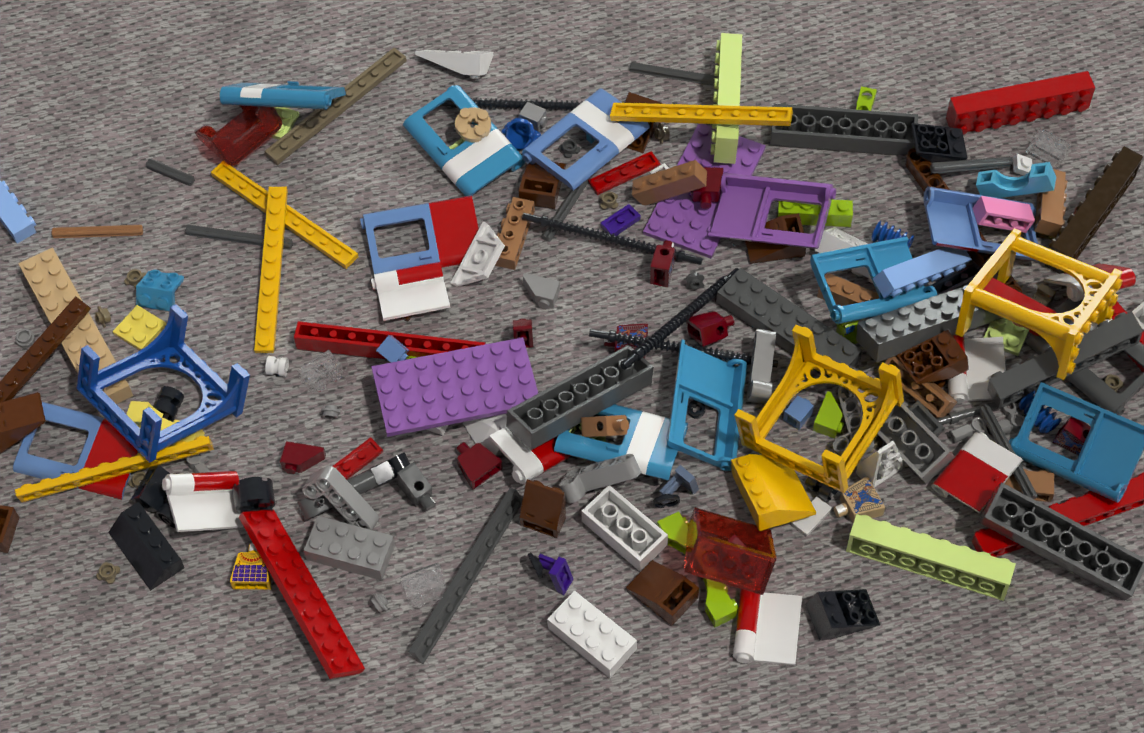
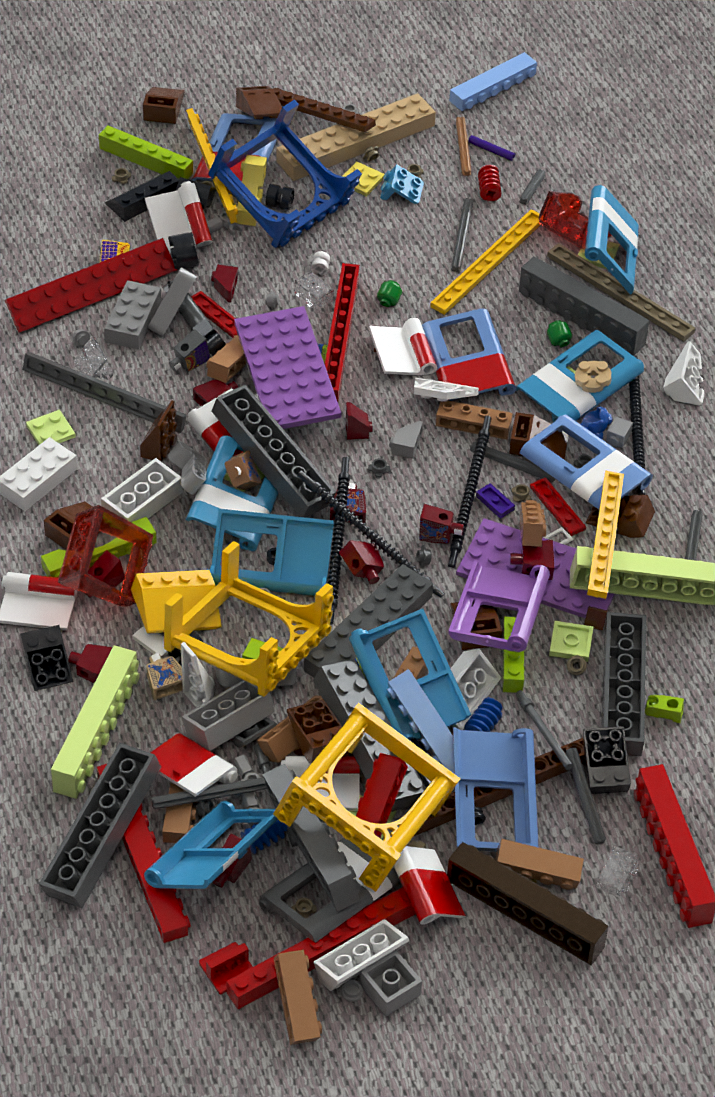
camera: 85 degrees right, 10 degrees down
yellow plate [254,186,288,353] -> none
medium blue brick [376,335,409,363] -> none
dark purple piece [528,552,574,596] -> none
sand blue piece [652,465,699,508] -> none
light grey beam [746,329,776,404] -> none
medium blue brick [783,396,814,430] -> none
bright pink brick [972,196,1035,233] -> none
medium azure arch [976,162,1056,198] -> none
white plate [1013,154,1032,176] -> none
none -> yellowish green plate [26,410,76,445]
none -> dark red torso [68,644,113,683]
none -> lime brick [99,125,193,179]
none -> medium nougat brick [206,335,247,383]
none -> dark grey plate [368,458,390,477]
none -> green head [377,280,402,307]
none -> dark purple piece [468,135,516,161]
none -> red piece [478,165,502,201]
none -> dark grey bar [516,690,573,770]
none -> dark grey brick [519,256,650,356]
none -> green head [547,320,573,348]
none -> yellowish green plate [549,621,593,662]
none -> dark tan plate [567,655,587,675]
none -> reddish brown tile [584,606,608,631]

